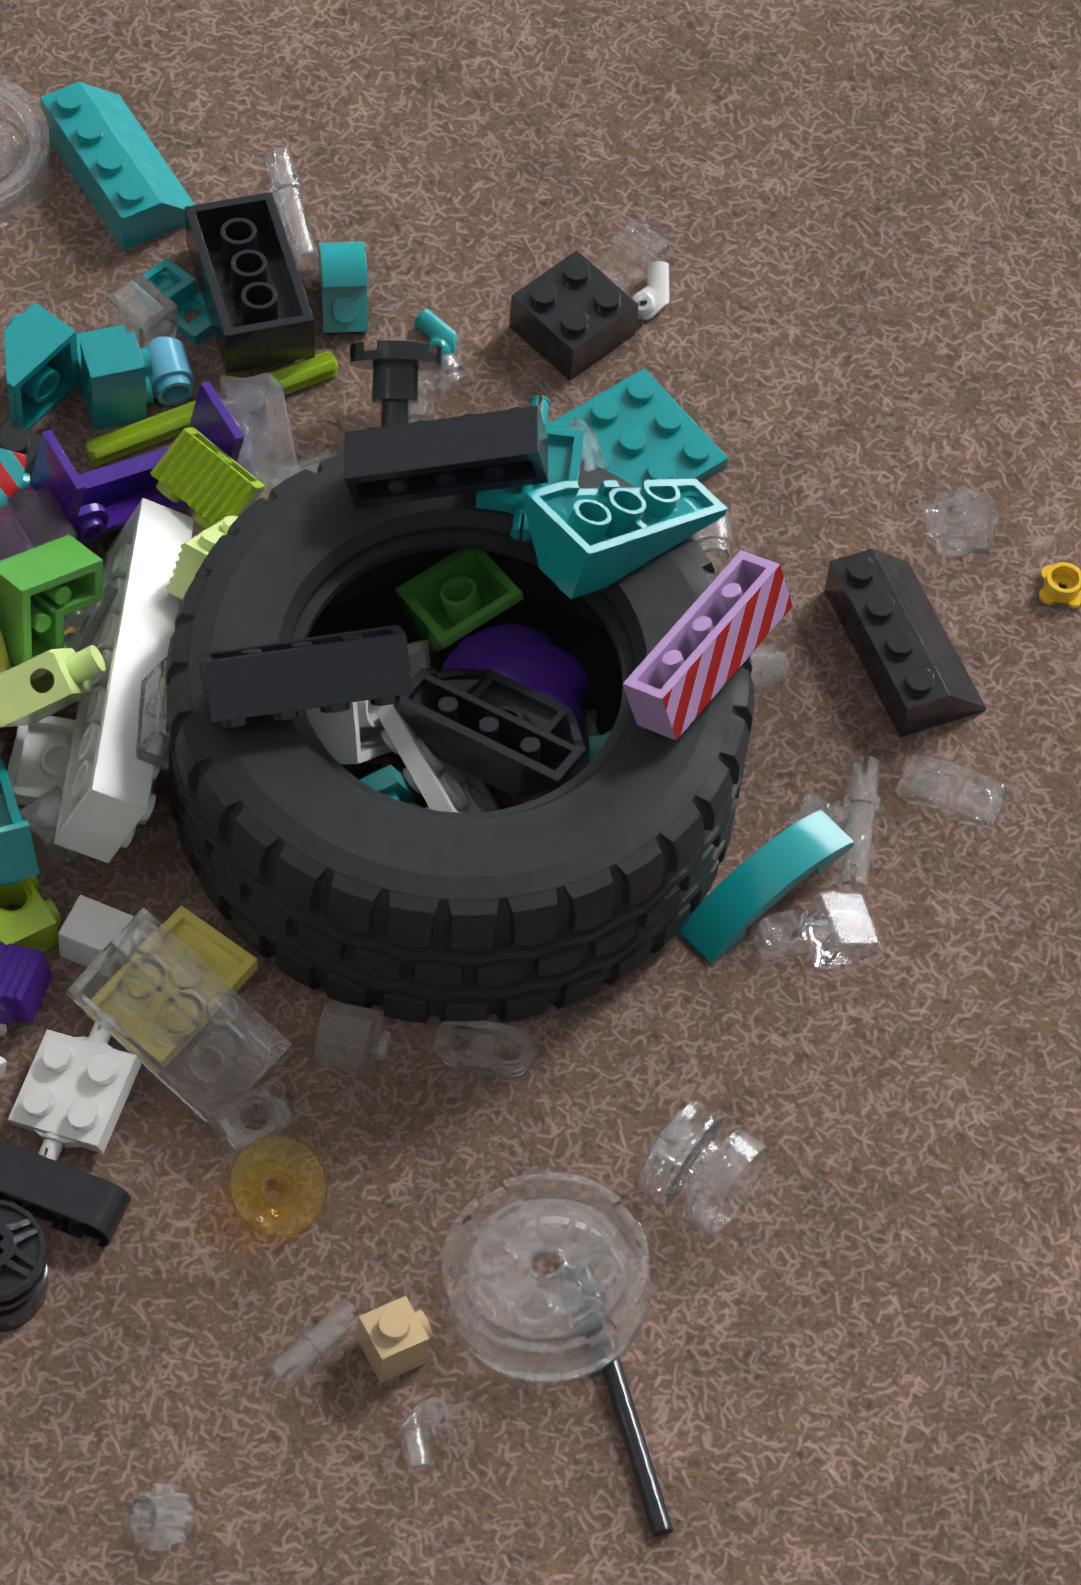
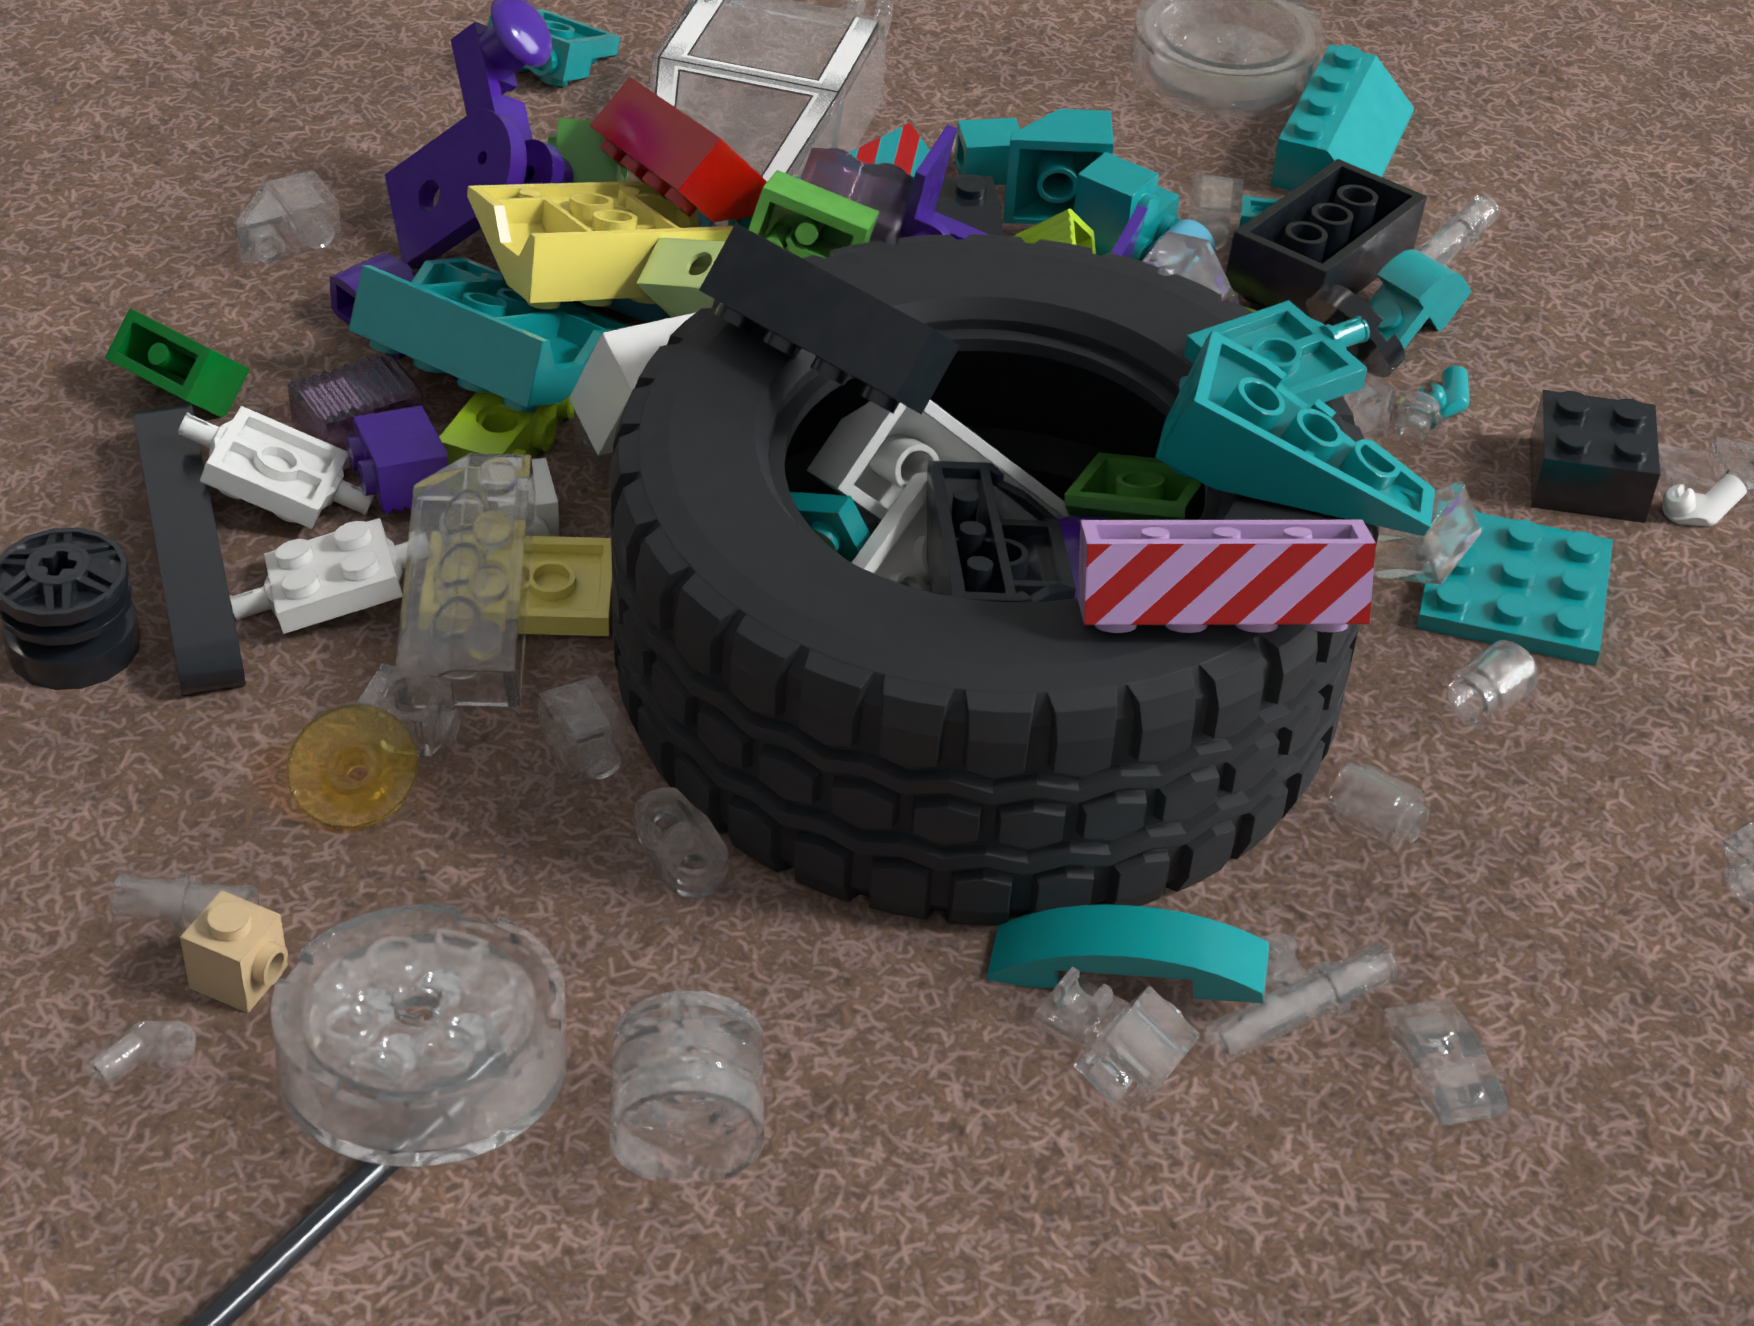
camera: 55 degrees right, 15 degrees down
black brick [344,406,549,508] -> none
black slope [824,548,986,738] -> none

